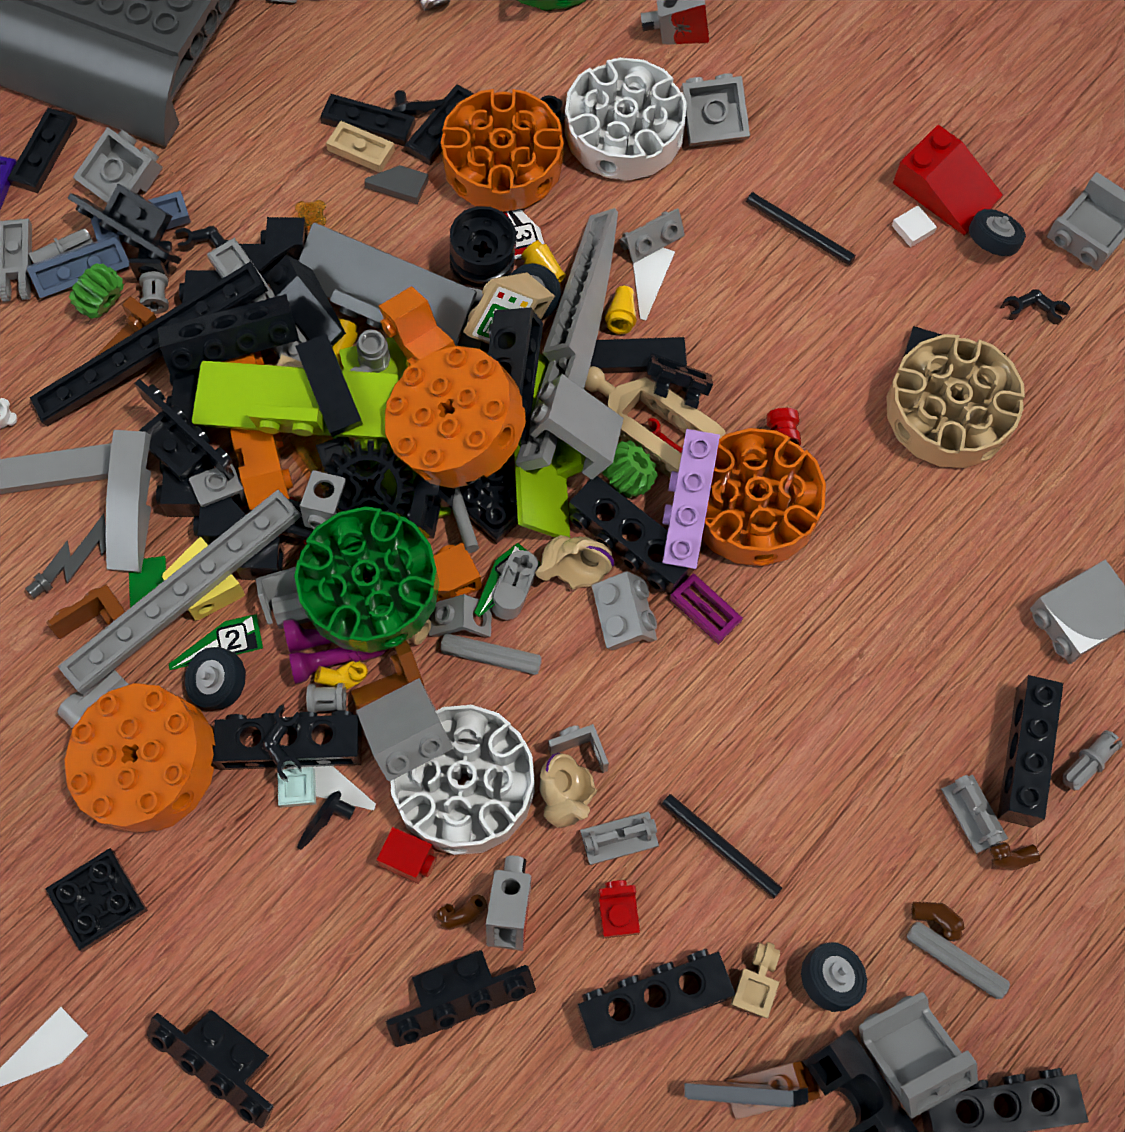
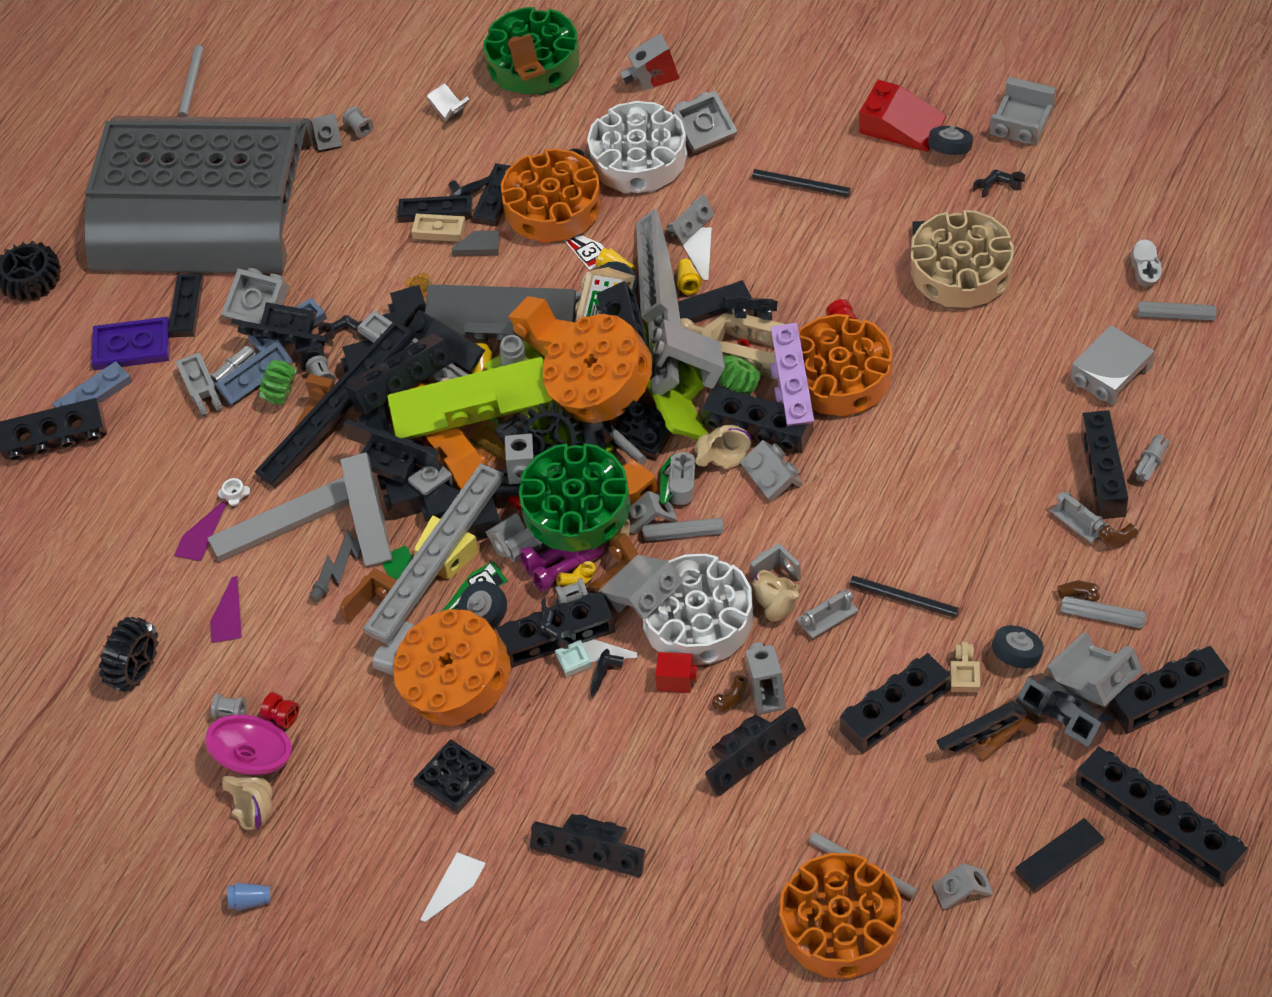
camera: 10 degrees left, 15 degrees down
black tile [295,334,363,437] -> none
black wheel [450,206,516,290] -> none
red bracket [598,880,640,939] -> none
magenta tile [670,573,743,645] -> none
white tile [892,205,937,248] -> none

